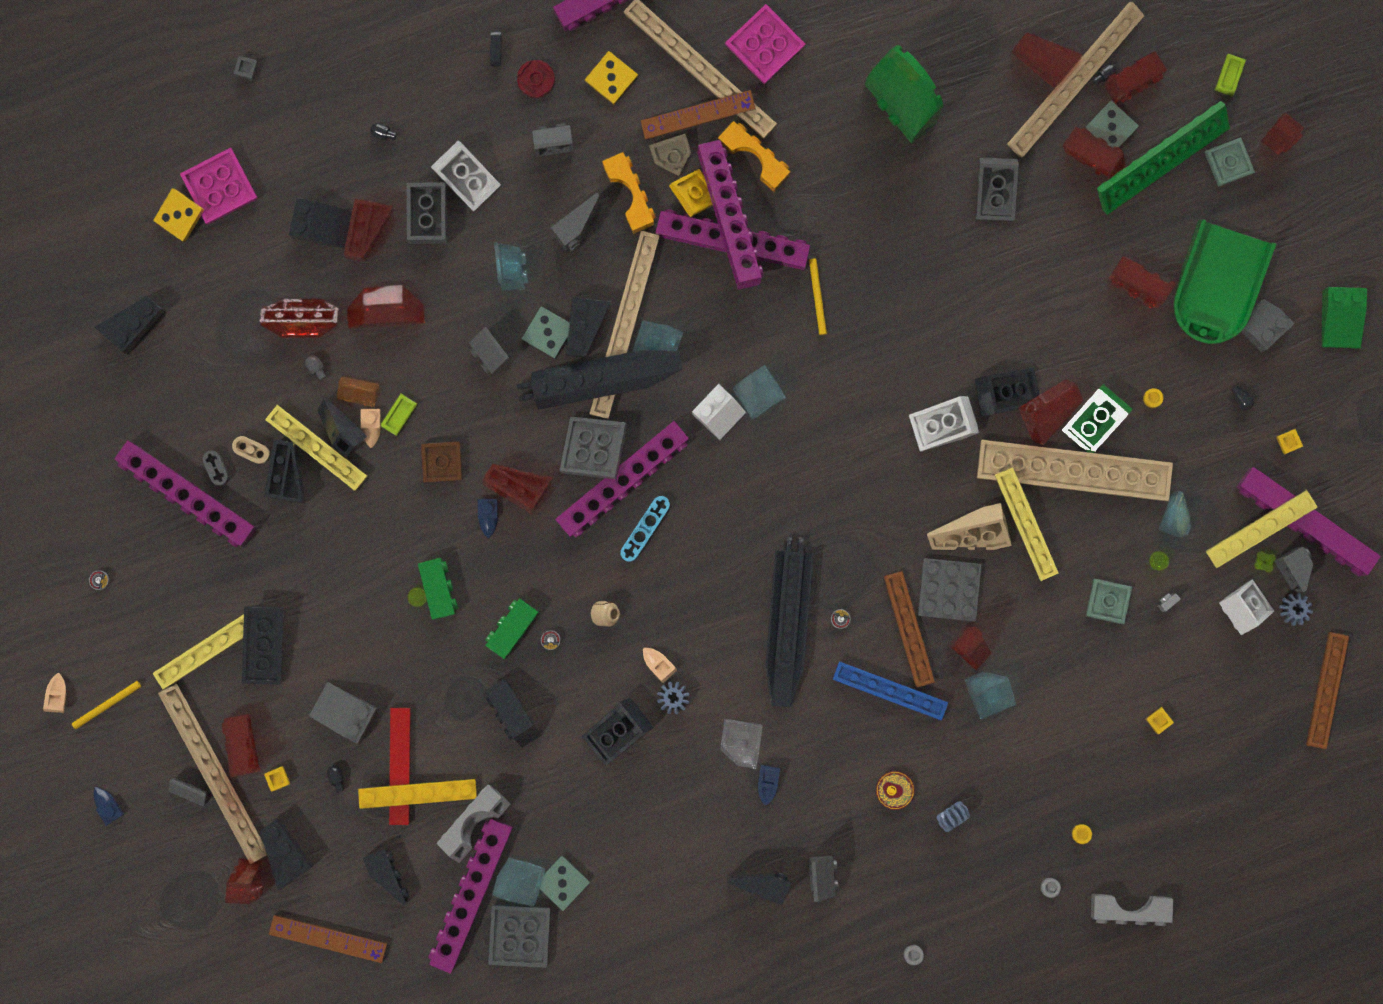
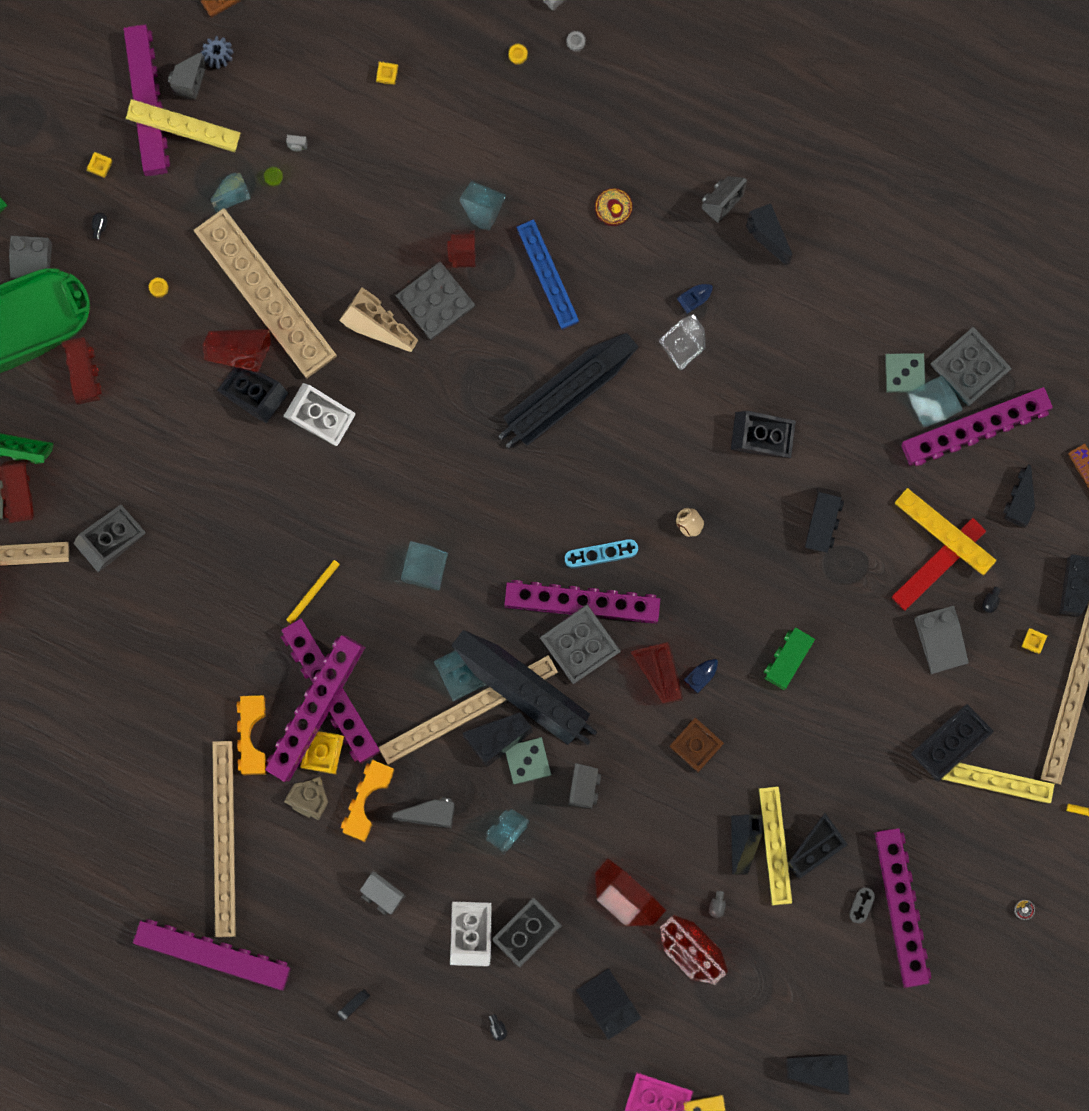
camera: 135 degrees left, 5 degrees down
clear red wedge [222,714,260,777] -> none
tan plate [232,436,270,464] -> none
clear orange slope [337,376,379,407] -> none
clear red wedge [344,199,394,262] -> none
light nougat plate [361,409,381,448] -> none
lime tile [380,394,418,436] -> none
clear neon green plate [408,587,427,607] -> none
light grey arch [437,785,510,863] -> none
green brick [485,598,539,659] -> none
dark red tile [517,60,555,98] -> none
tile [541,631,560,650] -> none
yellow tile [585,51,638,105] -> none
dark orange tile [641,90,756,140] -> none
light nougat plate [643,648,677,683] -> none
sand blue gear [657,682,689,714] -> none
white slope [692,384,746,440] -> none
dark pink plate [725,4,806,85] -> none
tile [831,609,850,629] -> none
green windscreen [865,45,943,144] -> none
dark orange tile [884,571,935,688] -> none
light grey tile [904,945,924,965] -> none
sand blue gear [936,802,970,832] -> none
light yellow plate [995,467,1058,581] -> none
slope [1062,384,1132,453] -> none
sand green tile [1086,578,1132,625] -> none
white slope [1219,579,1274,635] -> none
clear neon green plate [1254,551,1276,573] -> none

